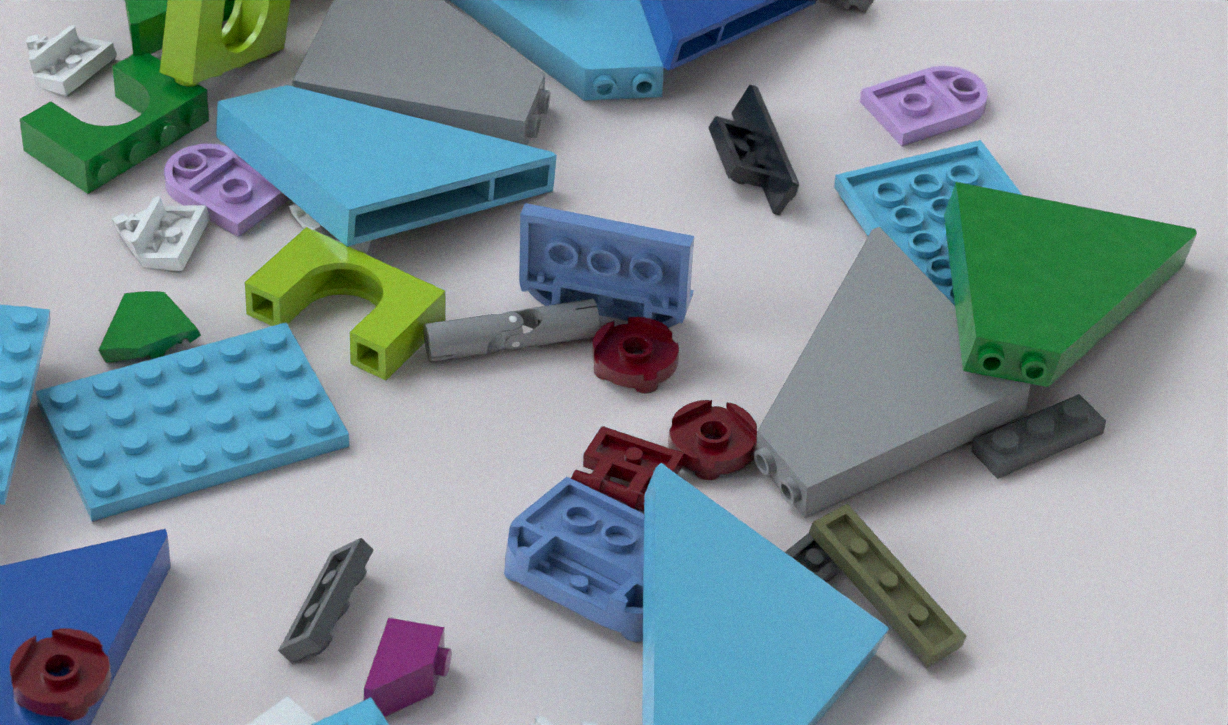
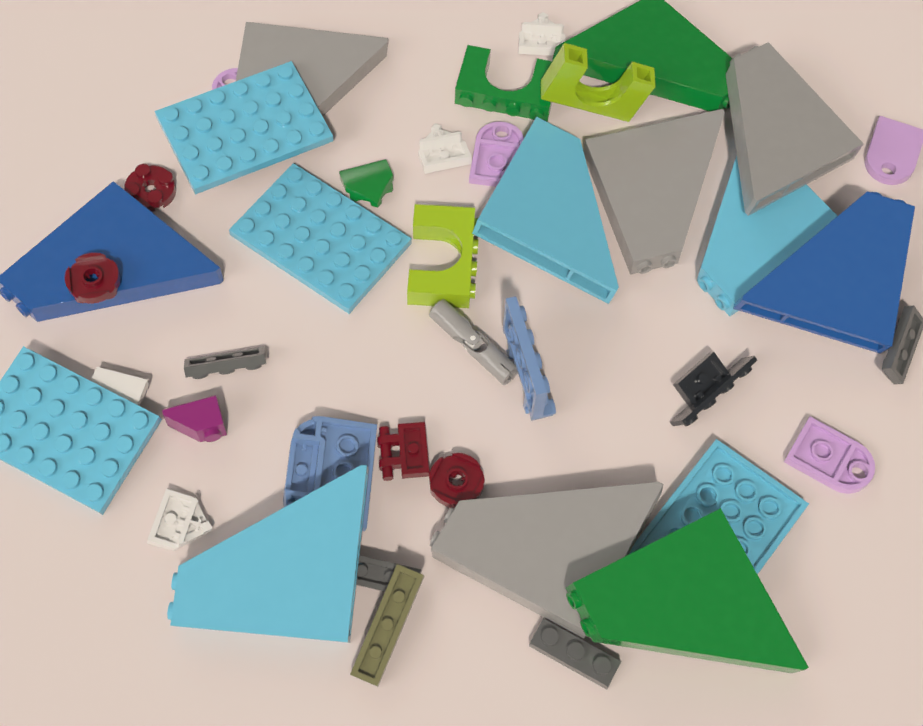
camera: 60 degrees right, 20 degrees up
dark red plate [592,317,679,394] -> none

